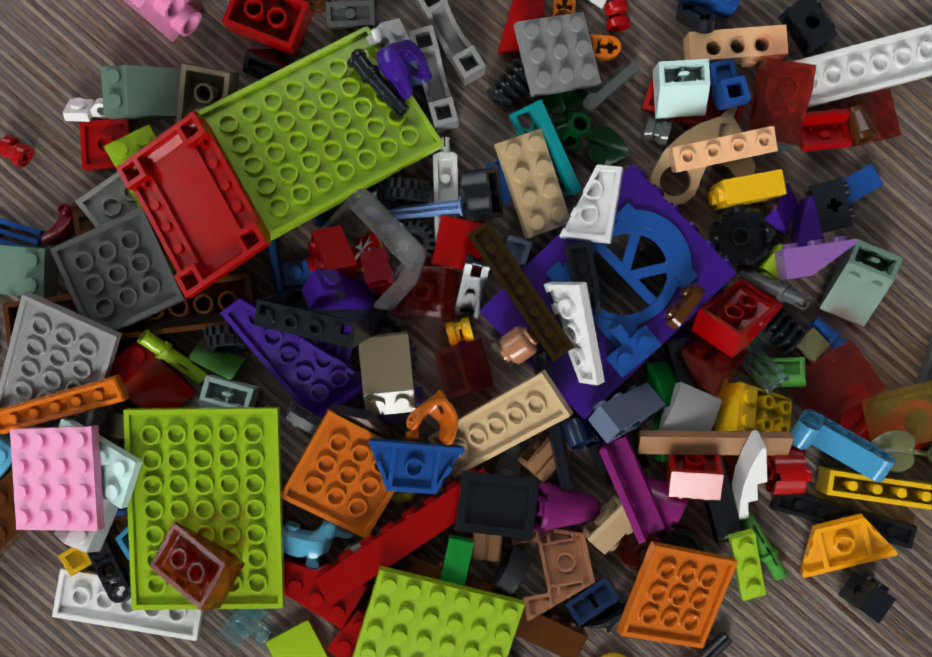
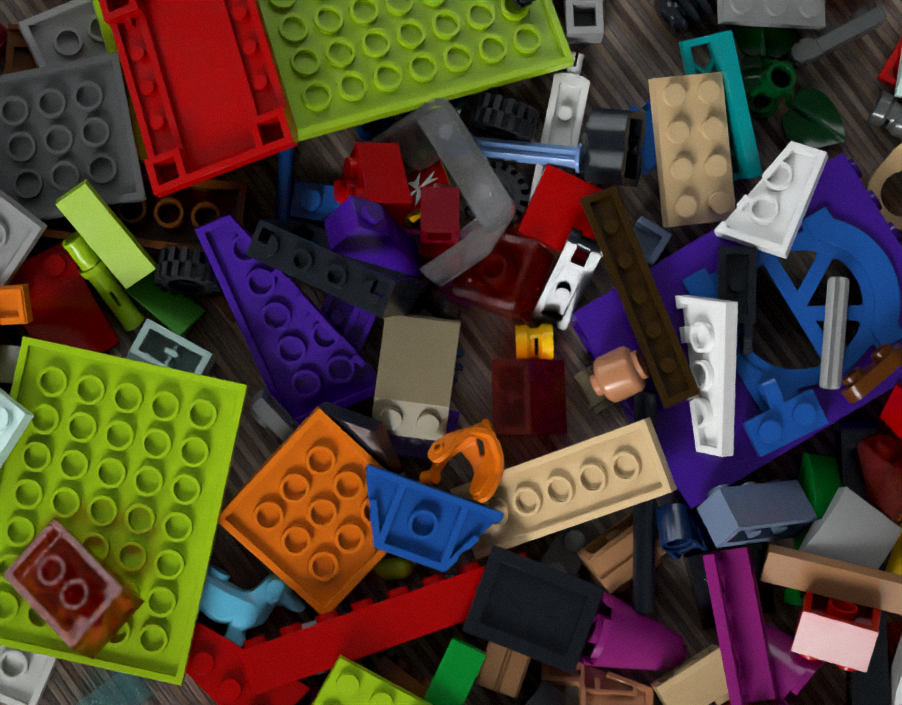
camera: 15 degrees right, 5 degrees down
none -> lime tile [55,179,156,289]
none -> light grey axle [819,276,850,390]

